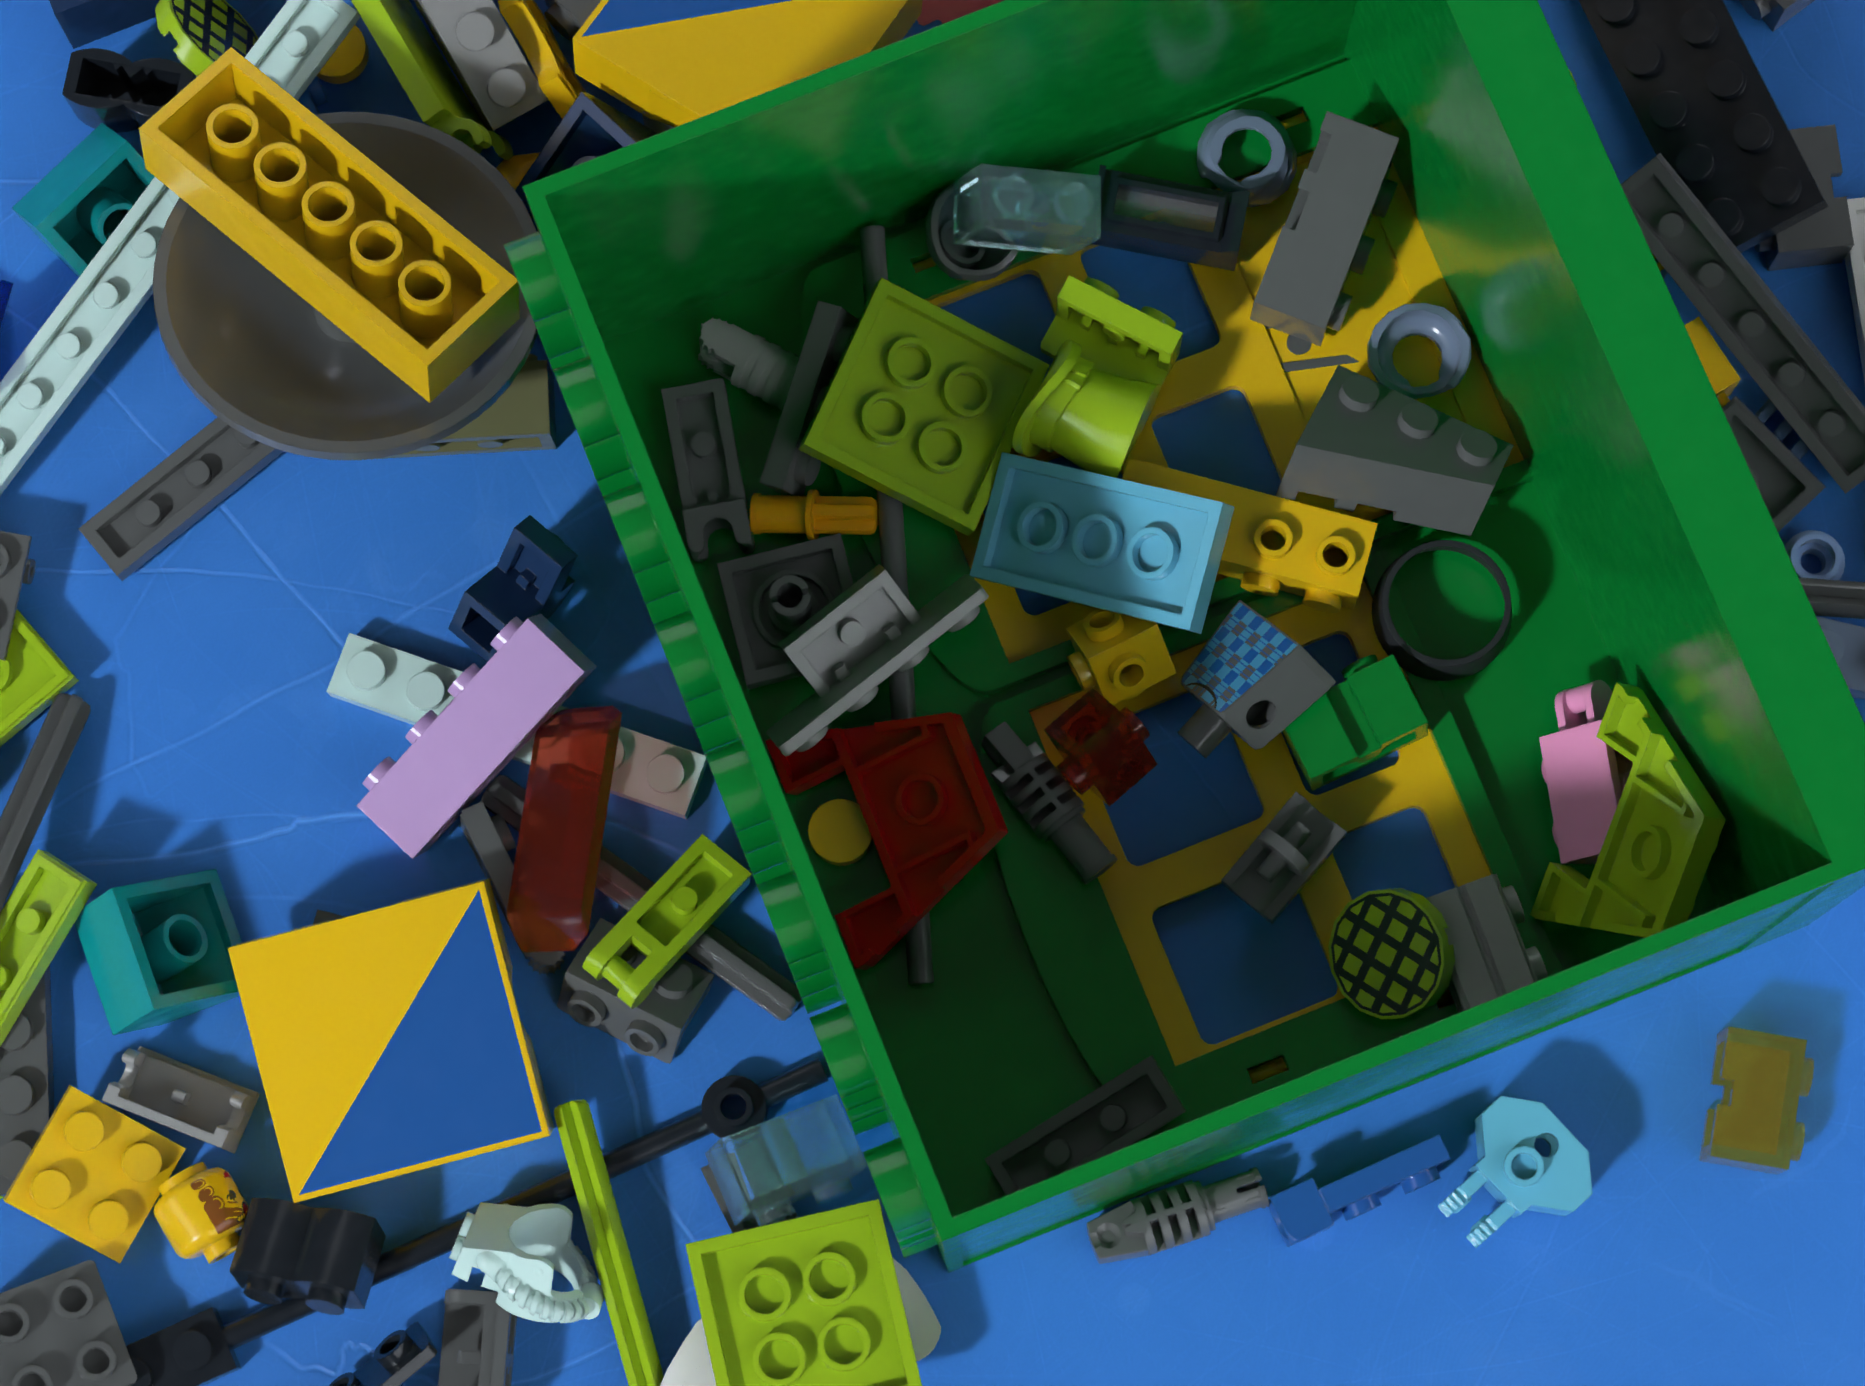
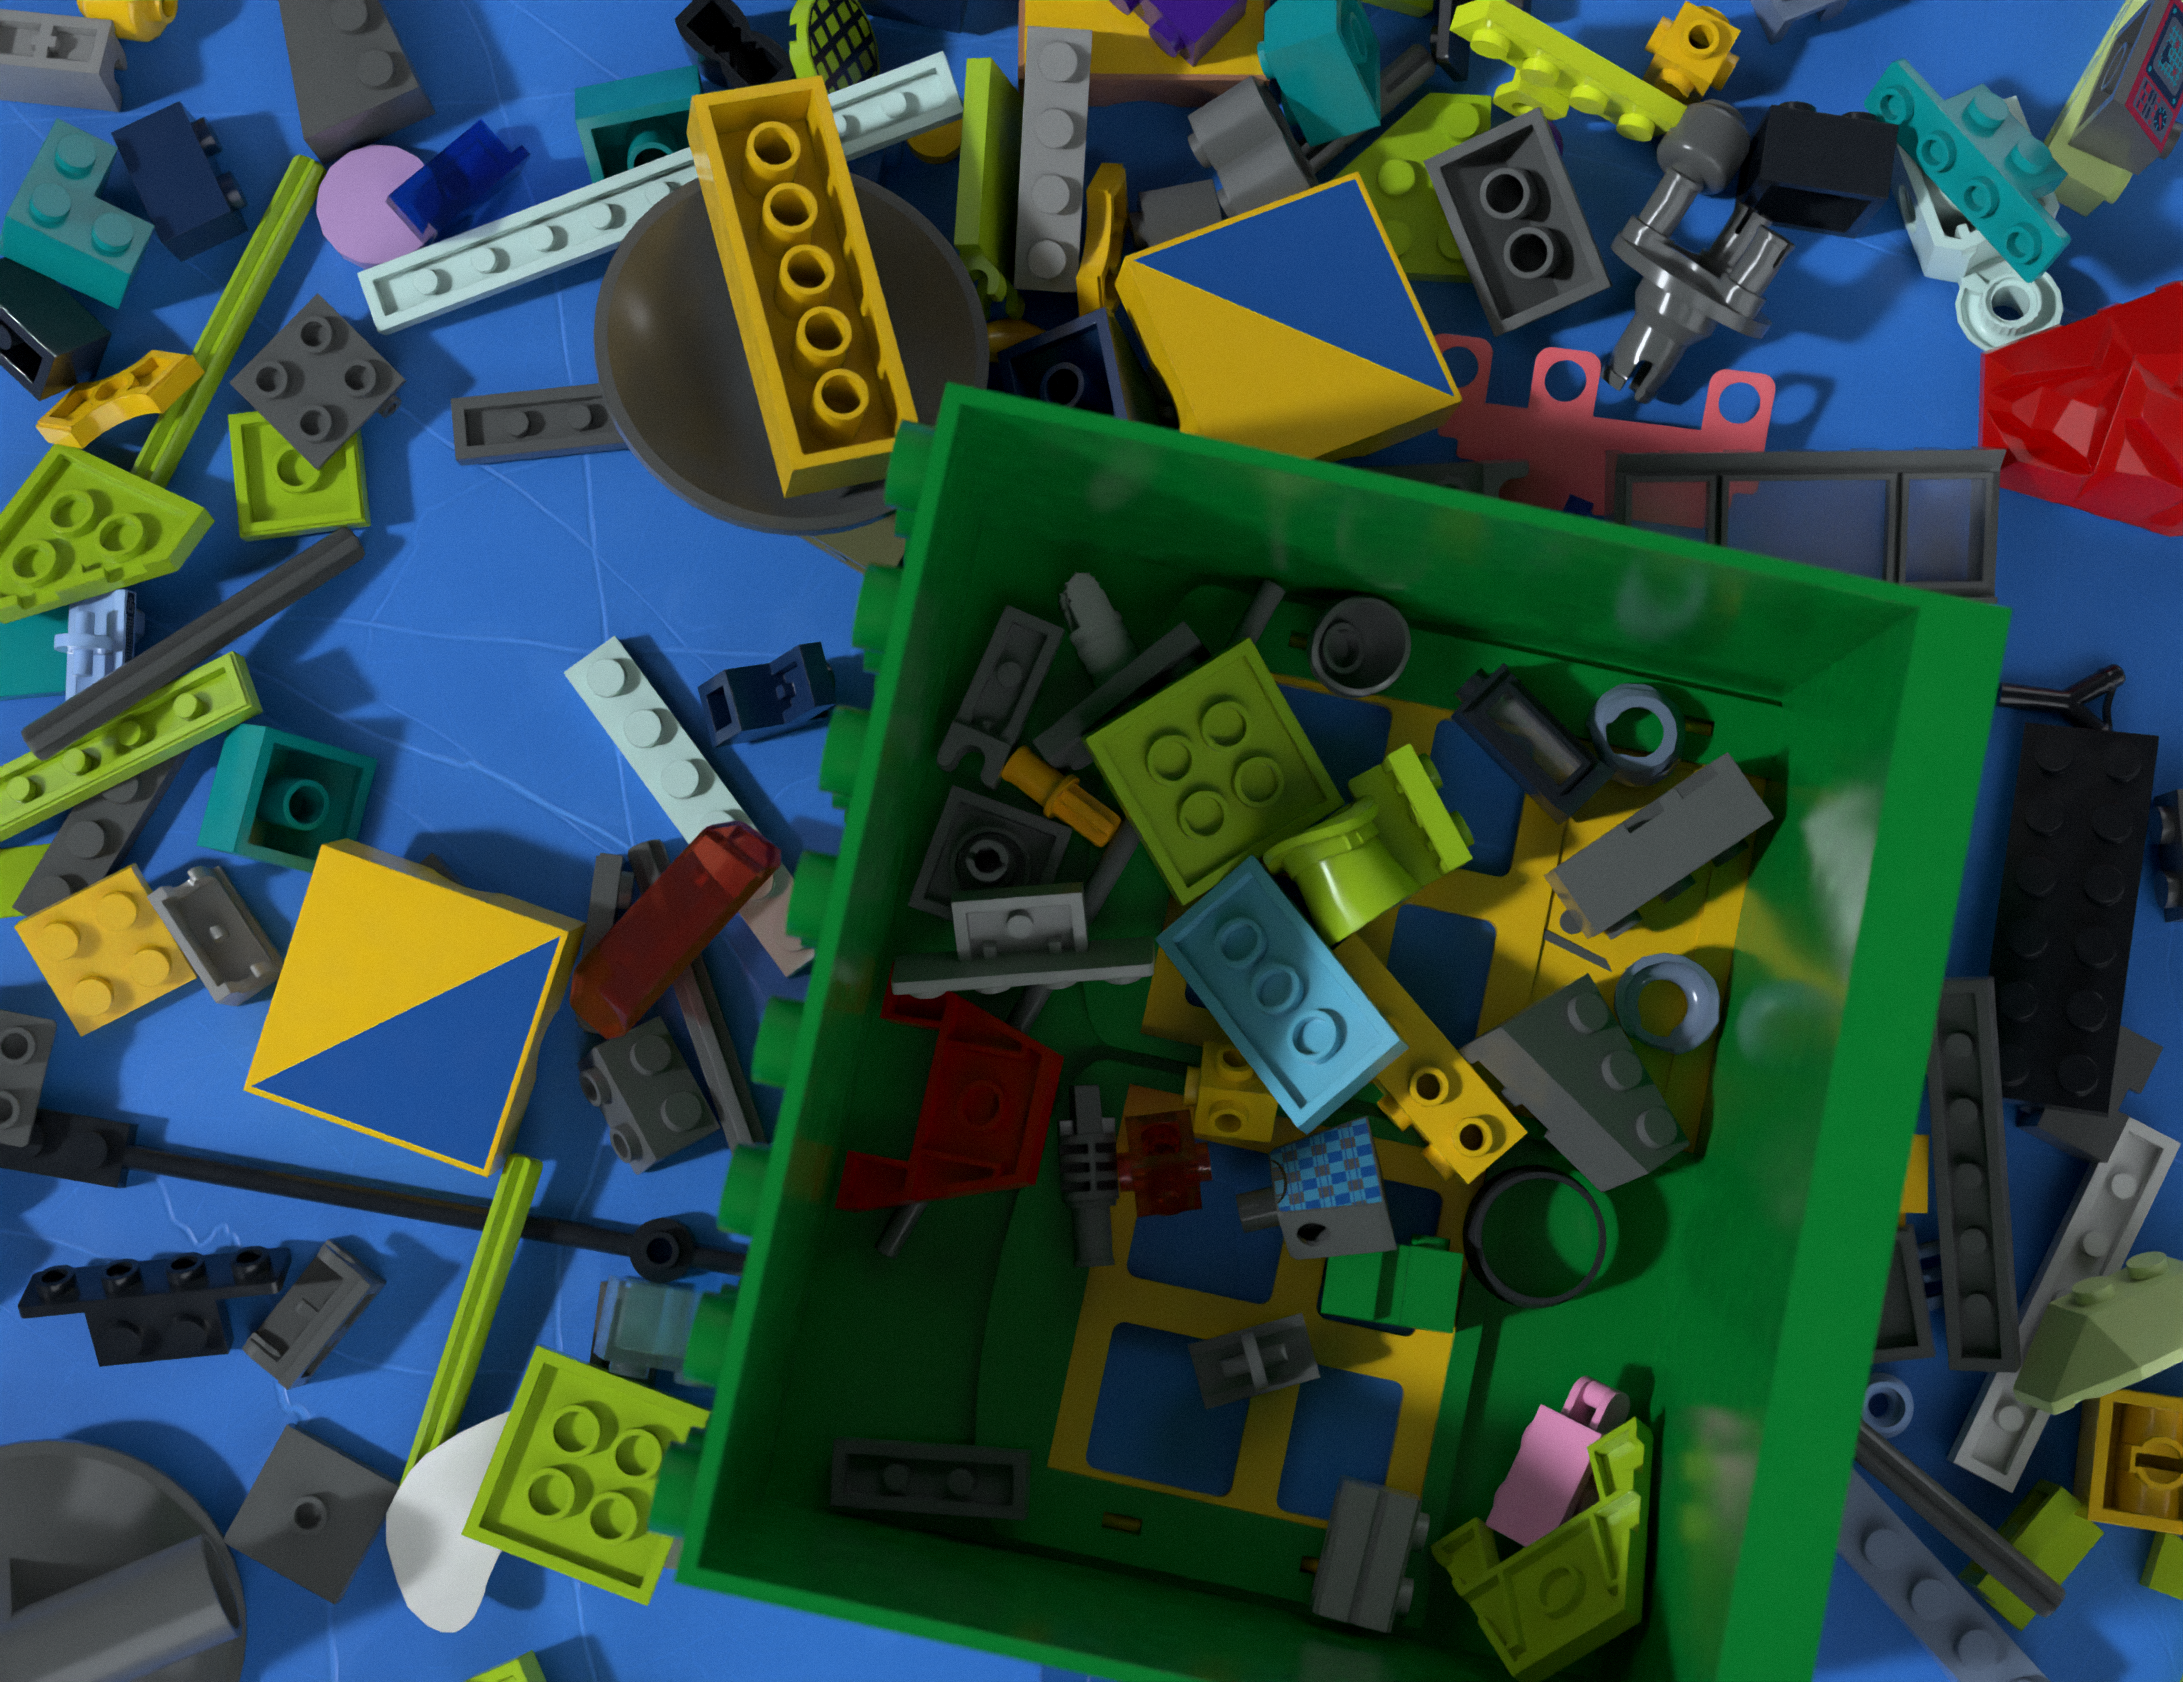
camera: 30 degrees right, 5 degrees up
yellow head [153,1162,249,1264] -> none
black brick [230,1198,386,1315] -> none
lavender brick [356,614,597,859] -> none
light aqua piece [449,1202,604,1323] -> none
lime plate [582,834,751,1009] -> none
yellow tile [808,799,873,866] -> none
clear light blue brick [954,164,1101,255] -> none
tile [1328,888,1455,1019] -> none

